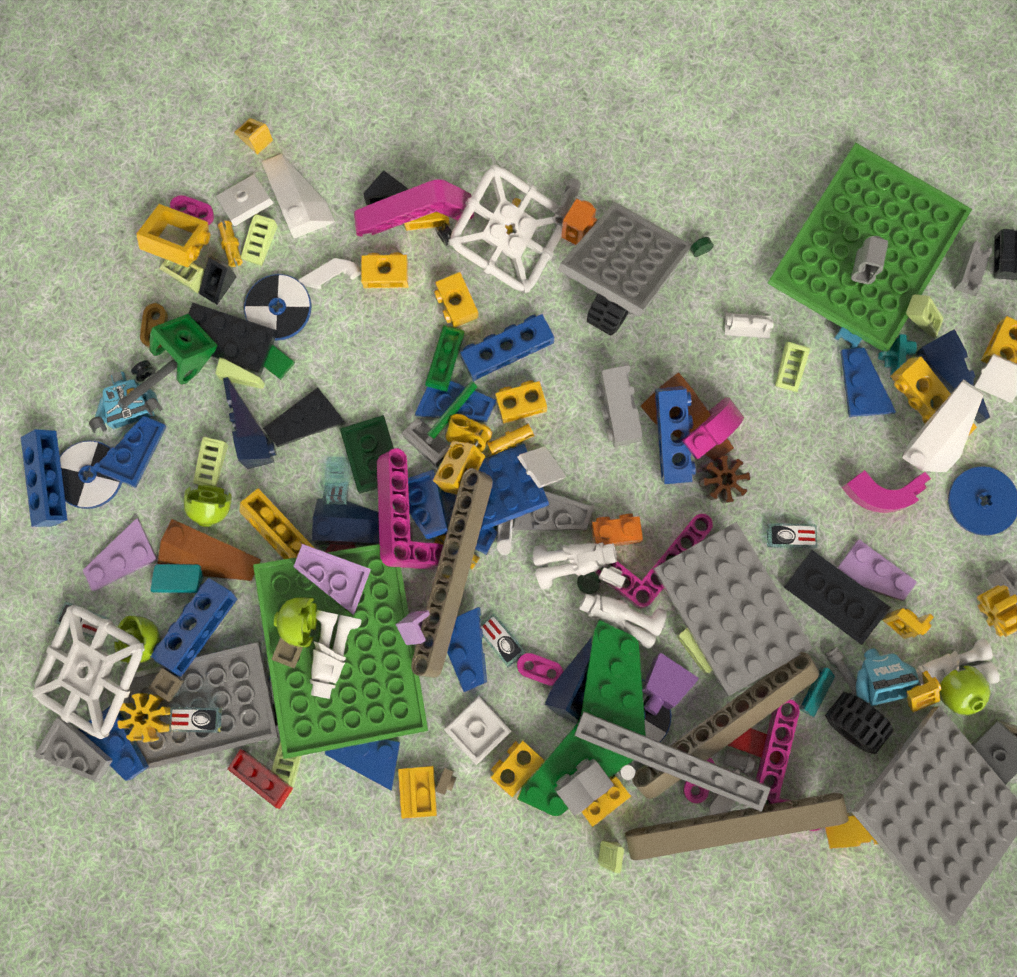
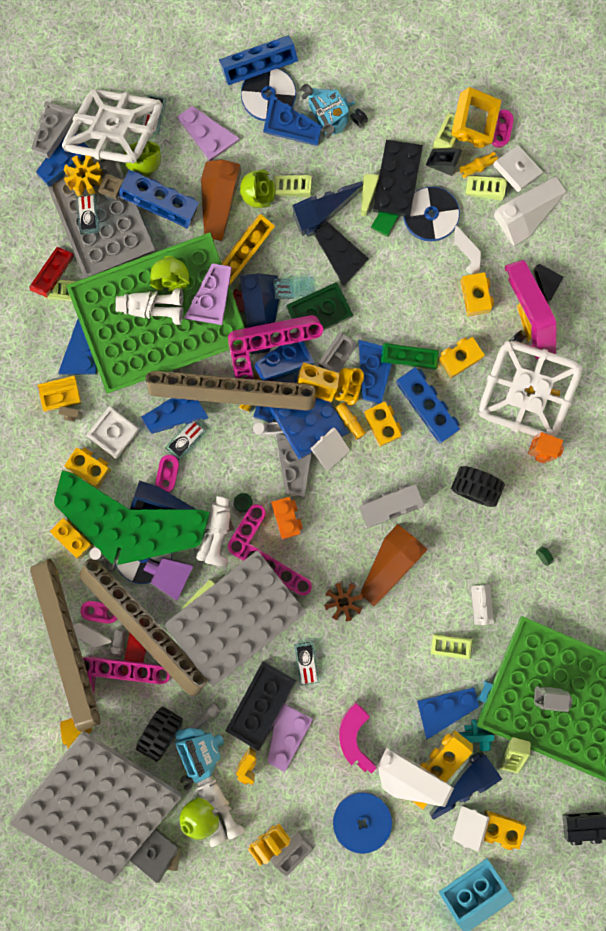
camera: 85 degrees right, 5 degrees up
dark grey bar [118,359,177,409] -> none
pearl gold plate [140,303,168,349] -> none
green hose [150,314,218,385] -> none
teal slope [150,564,204,593] -> none
yellow slope [234,118,273,155] -> none
dark tan plate [271,637,303,668] -> none
lavender panel [396,610,430,645] -> none
green piece [427,381,478,439] -> none
white piece [533,543,617,589] -> none
light grey bar [553,178,581,225] -> none
light grey brick [555,759,614,816] -> none
light grey plate [558,202,691,317] -> none
light grey plate [575,711,771,812] -> none
white plate [598,566,626,589] -> none
yellowish green slope [598,840,624,873] -> none
blue brick [655,386,696,484] -> none
dark pink arch [682,397,744,459] -> none
teal slope [799,667,835,717] -> none
yellow bracket [907,670,941,712] -> none
light grey hinge [954,241,992,297] -> none

